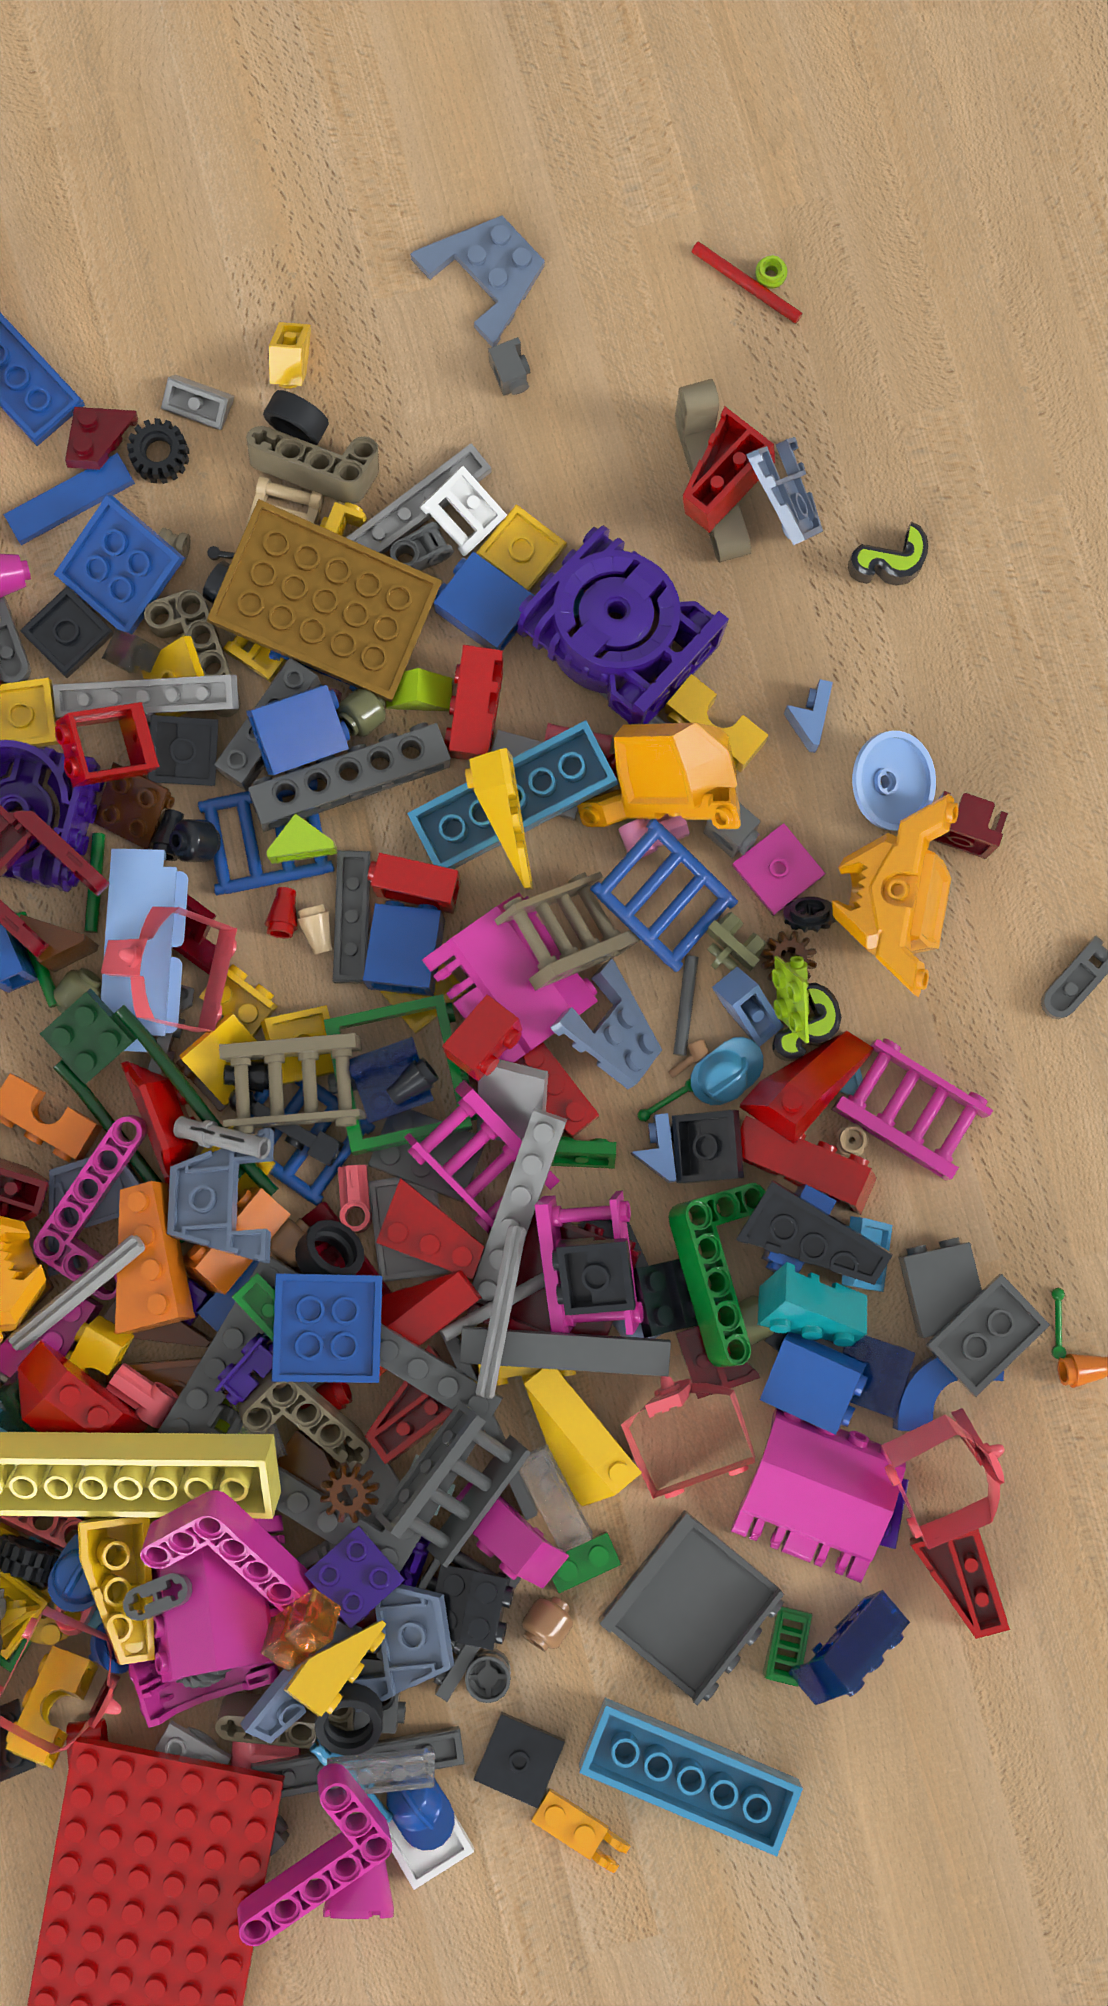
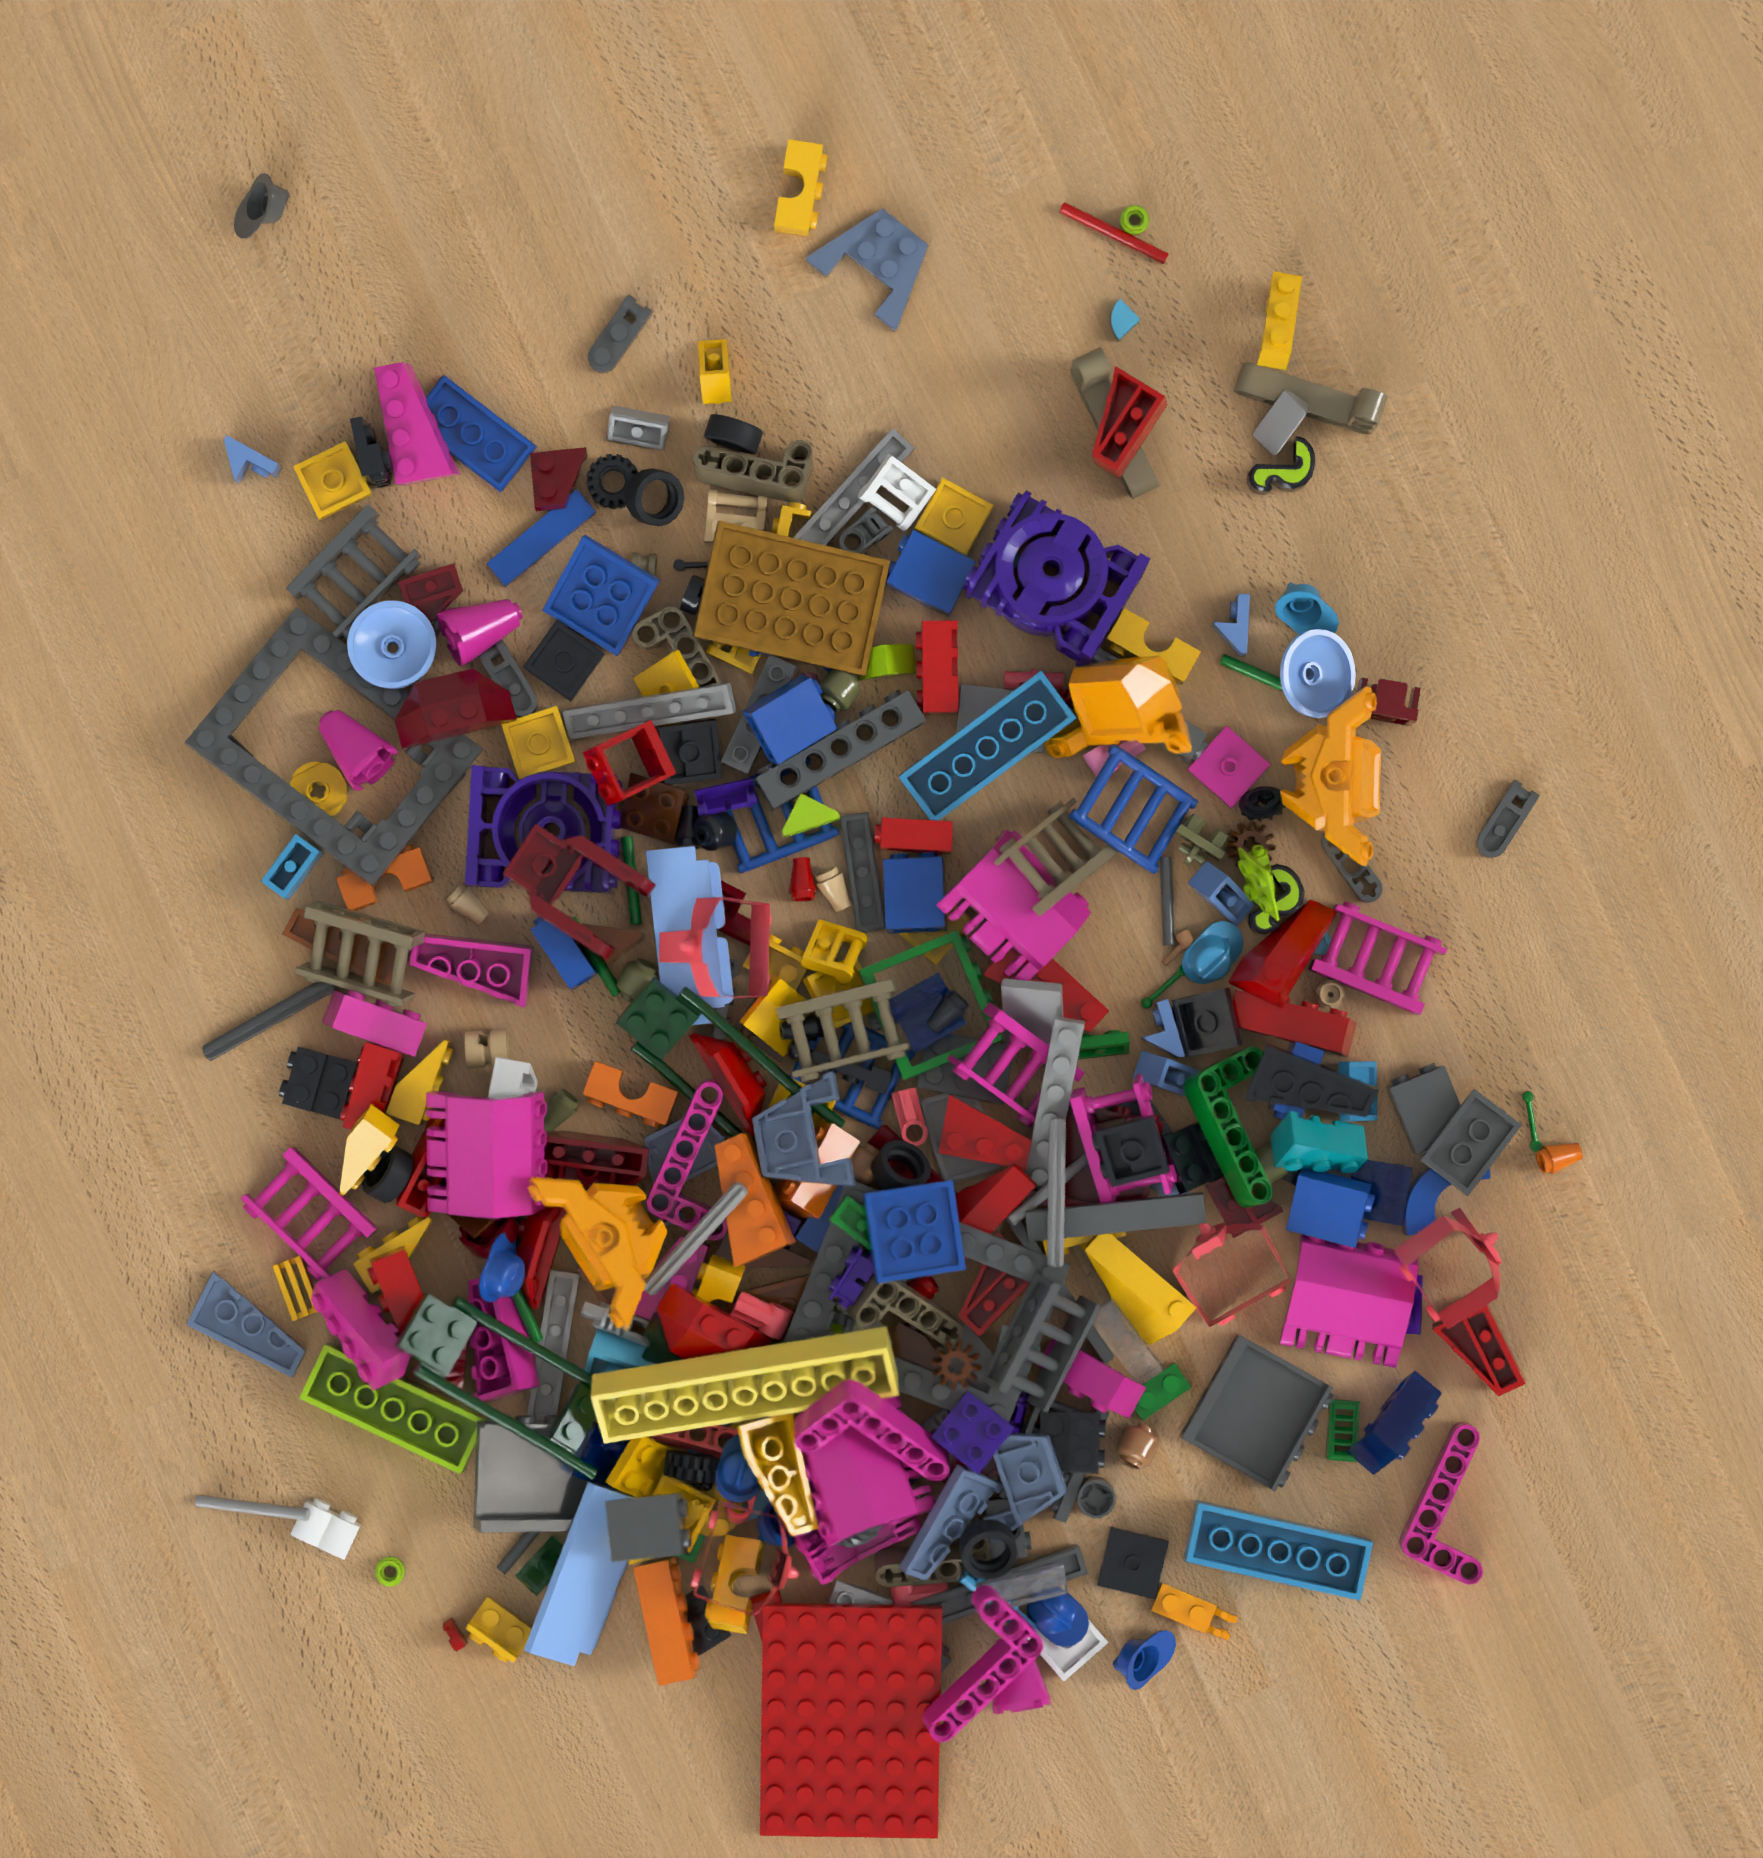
camera: 15 degrees left, 5 degrees up
clear smoke brick [102,629,161,674] -> none
dark grey beam [123,1573,192,1621] -> none
light grey pin [173,1116,271,1160] -> none
clear orange piece [261,1588,341,1672] -> none
yellow slope [283,1620,386,1717] -> none
red brick [442,994,523,1081] -> none
yellow wedge [465,748,533,890] -> none
dark grey brick [488,337,530,396] -> none
sand blue wing [550,958,662,1089] -> none
sand blue wing [746,437,823,545] -> none
none -> dark grey plate [588,294,653,373]
none -> black tyre [625,468,685,527]
none -> dark purple hinge [694,778,758,816]
none -> yellow arch [774,139,828,237]
none -> yellow plate [801,919,868,984]
none -> medium azure tile [1111,299,1140,341]
none -> blue piece [1113,1630,1176,1690]
none -> medium blue slope [1132,1051,1200,1097]
none -> green bar [1219,654,1283,691]
none -> dark tan beam [1234,363,1387,435]
none -> light grey slope [1252,389,1309,456]
none -> yellow arch [1257,271,1302,370]
none -> dark azure piece [1275,582,1339,634]
none -> dark grey beam [1321,832,1382,903]
none -> dark pink beam [1399,1422,1483,1585]

